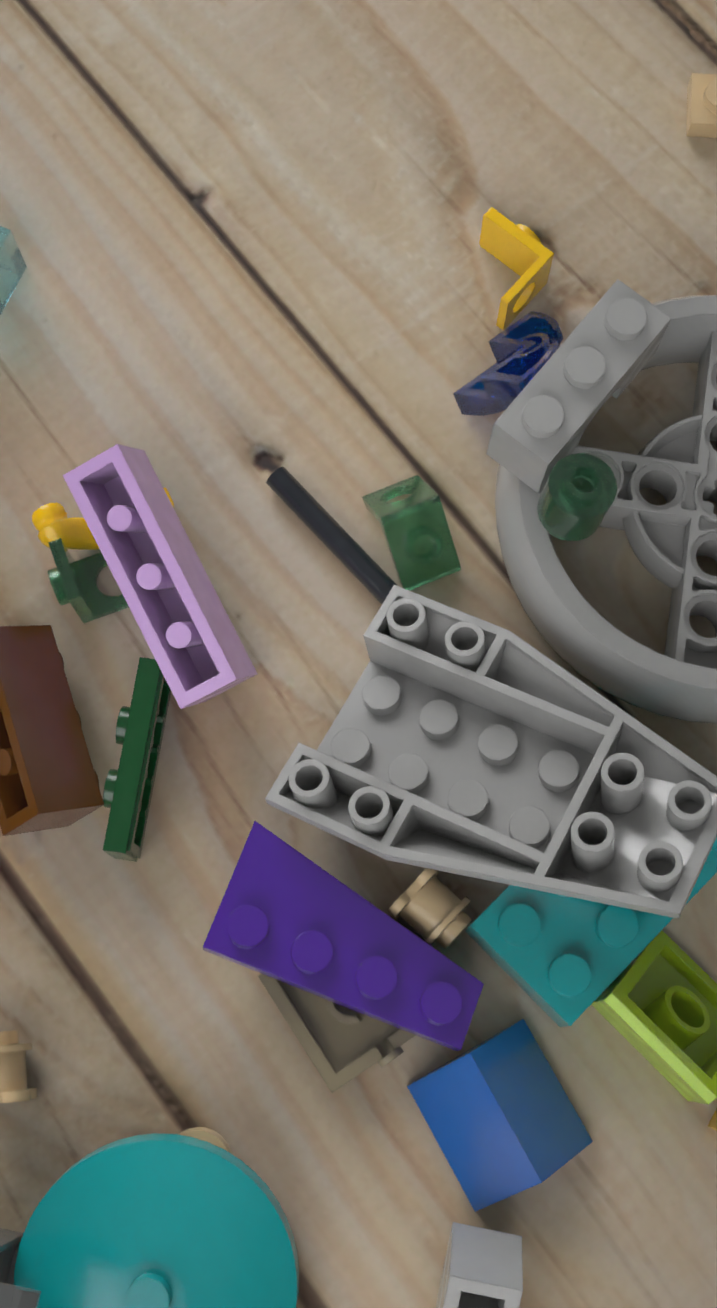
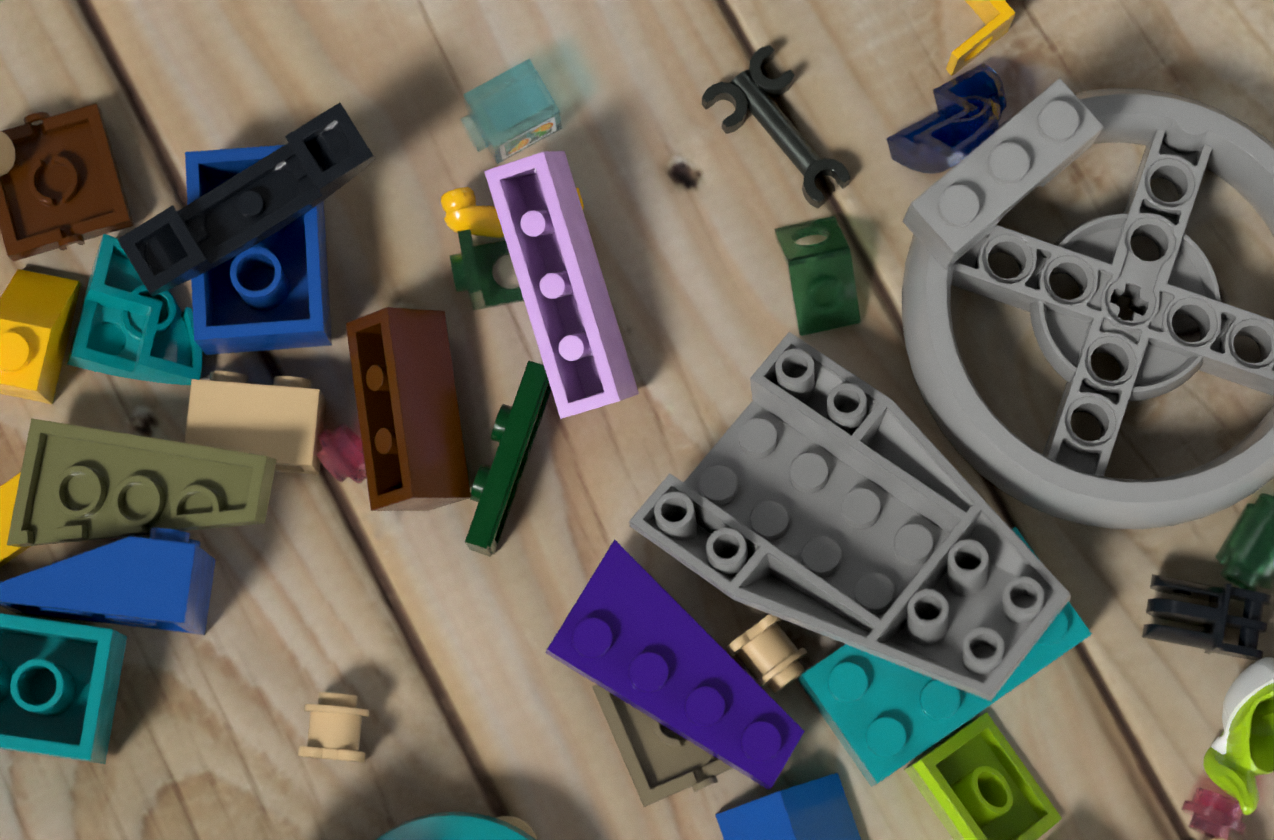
camera: 10 degrees right, 5 degrees up
black bar [266,467,398,604] -> none
clear green brick [537,453,617,541] -> none
none -> clear light blue brick [460,59,562,164]
none -> pearl dark grey bar [702,45,850,208]

